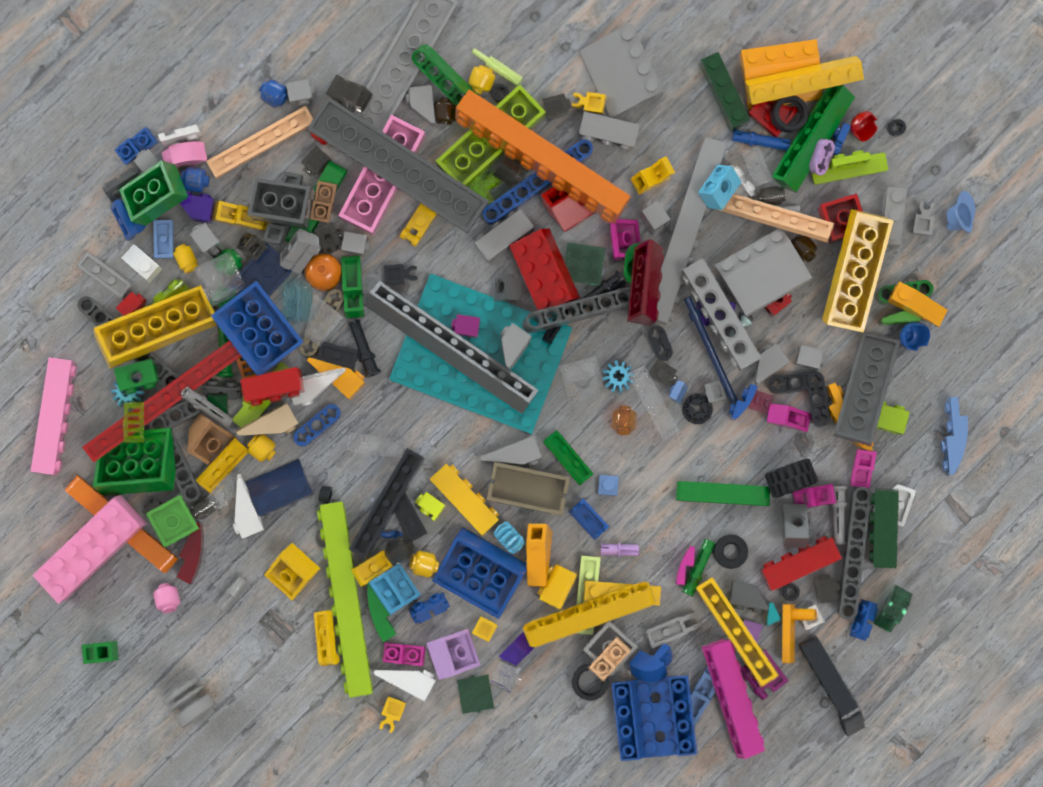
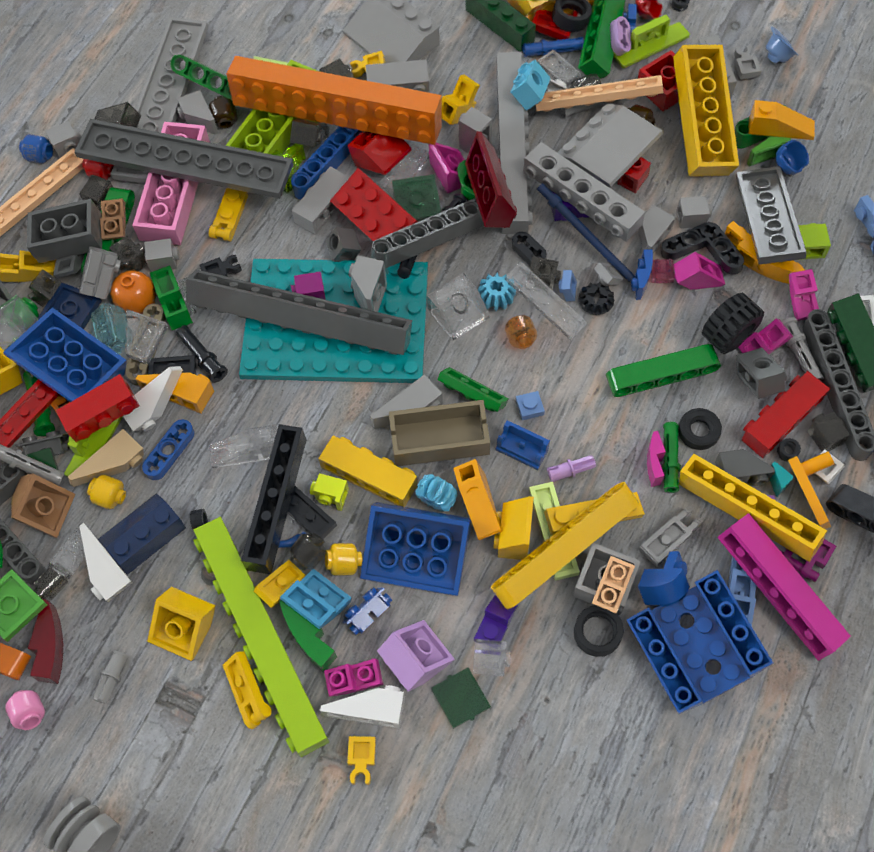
camera: 15 degrees left, 20 degrees down
yellow plate [196,438,248,494] -> none
yellow plate [472,616,497,642] -> none

